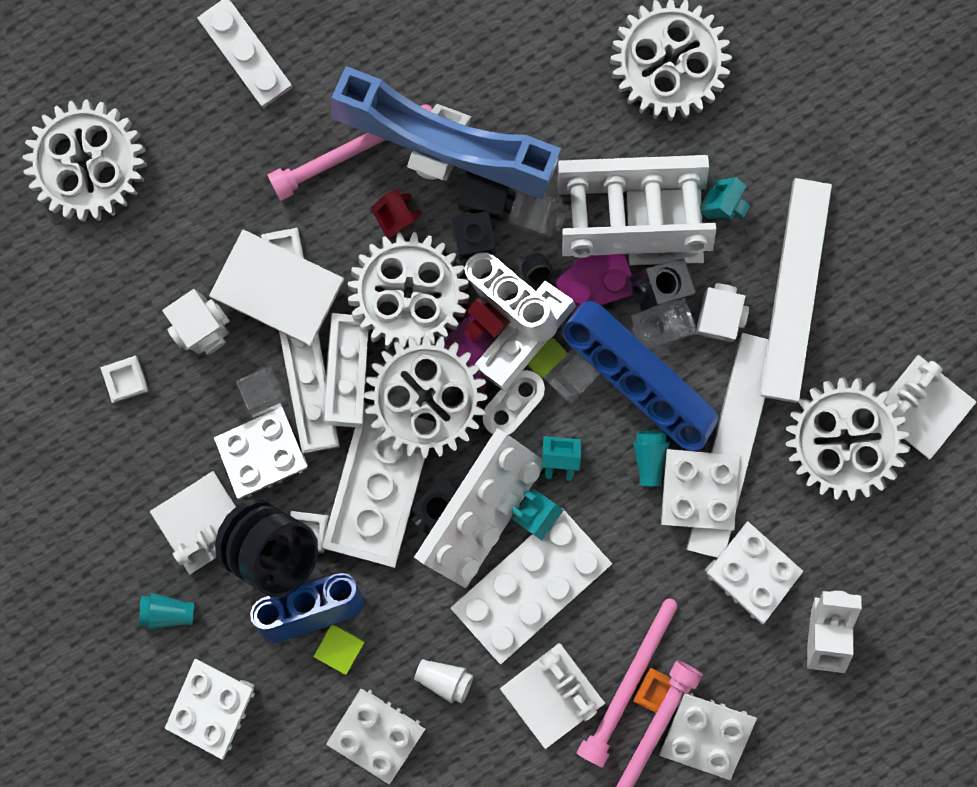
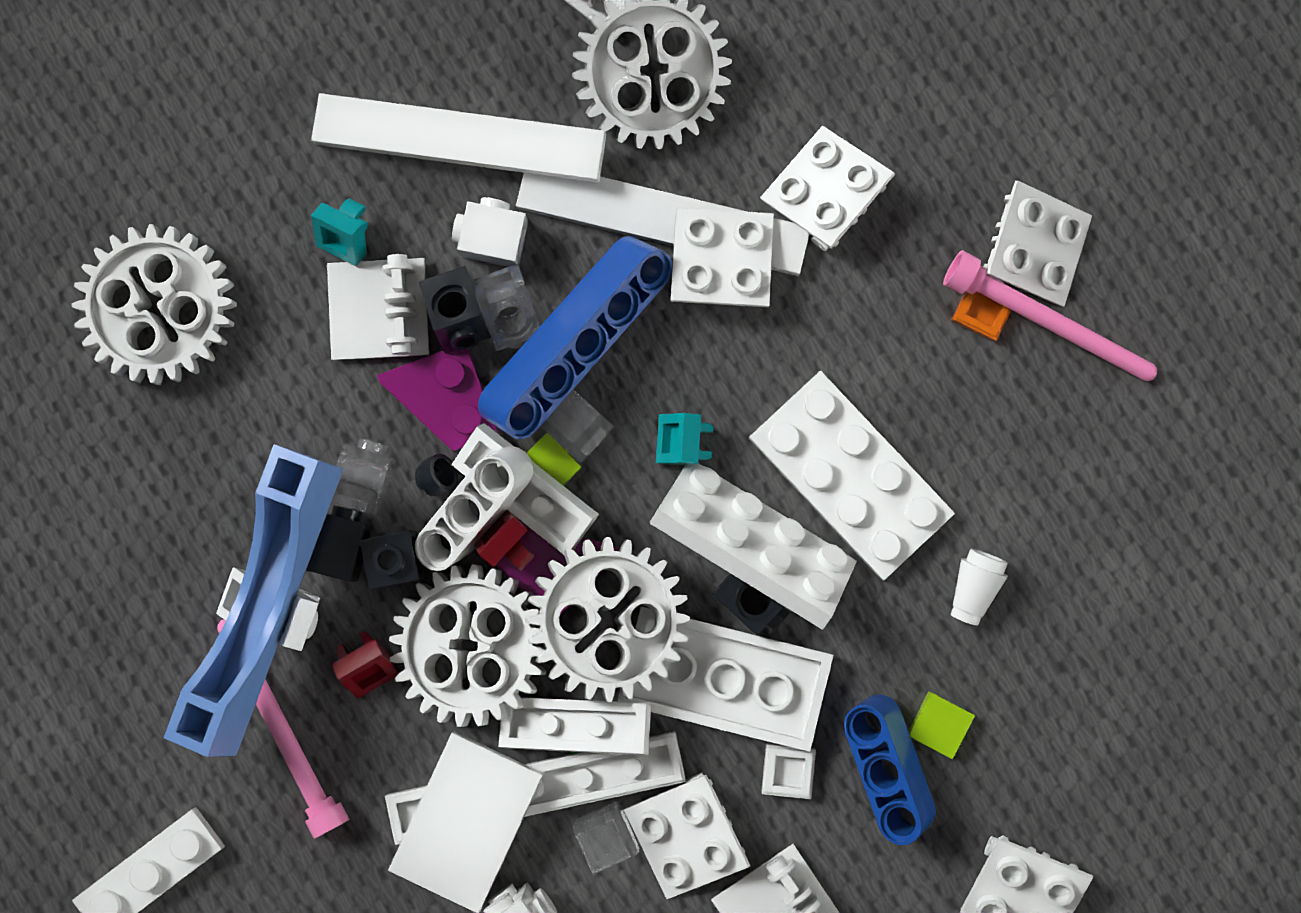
camera: 90 degrees left, 0 degrees up
black wheel [215,500,318,597] -> none
white hinge [326,689,425,785] -> none
white plate [483,370,545,435] -> none
white hinge [500,643,605,749] -> none
teal tile [511,488,564,541] -> none
white fence [558,155,716,258] -> none
bright pink piece [576,599,677,768] -> none
teal cone [632,431,670,486] -> none
white brick [807,591,862,673] -> none

